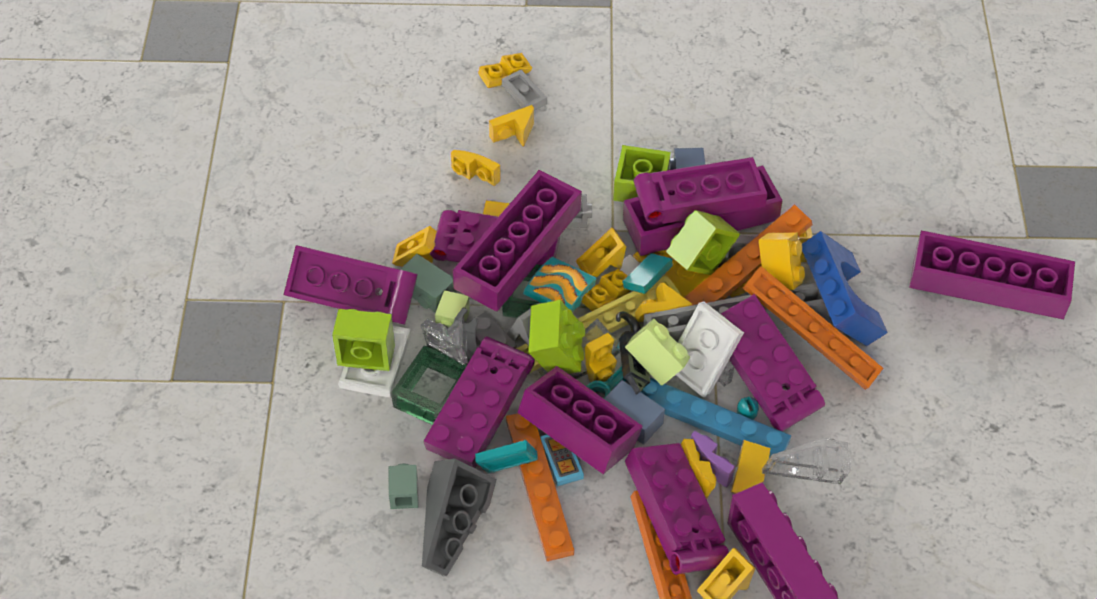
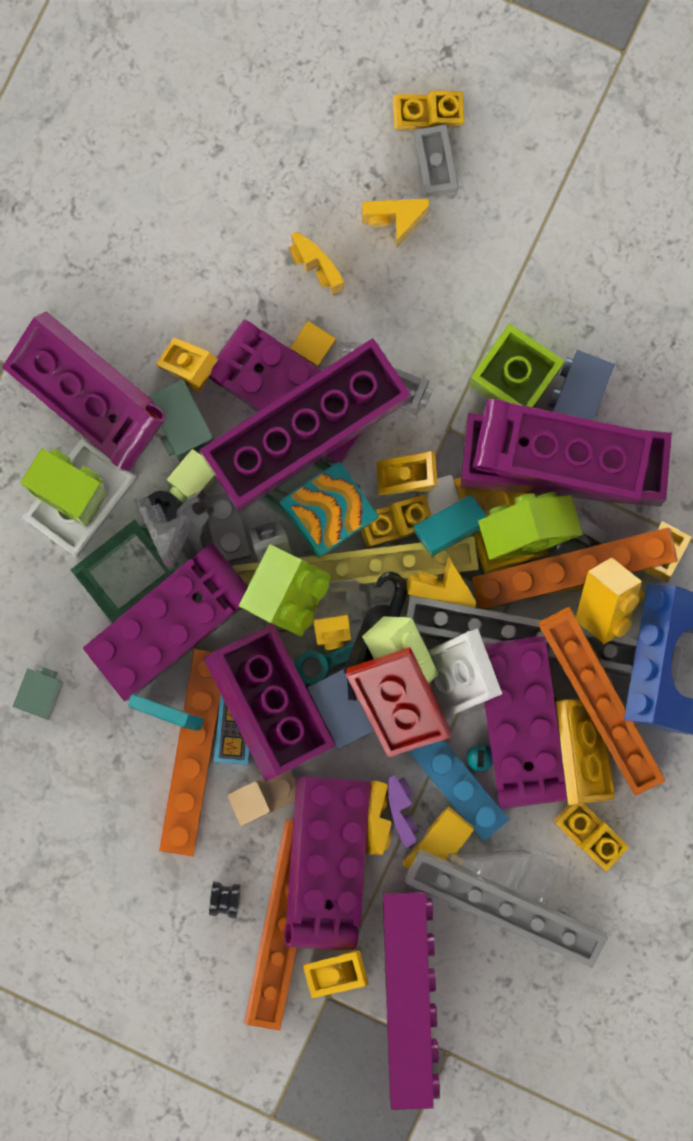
camera: 25 degrees right, 30 degrees up
dark grey wedge [422,459,497,576] -> none
none -> black wheel [209,881,241,919]
none -> tan slope [227,770,296,826]
none -> tile [346,647,452,758]
none -> light grey plate [405,849,608,968]
none -> yellow slope [553,804,630,872]
none -> yellow tile [555,699,615,805]

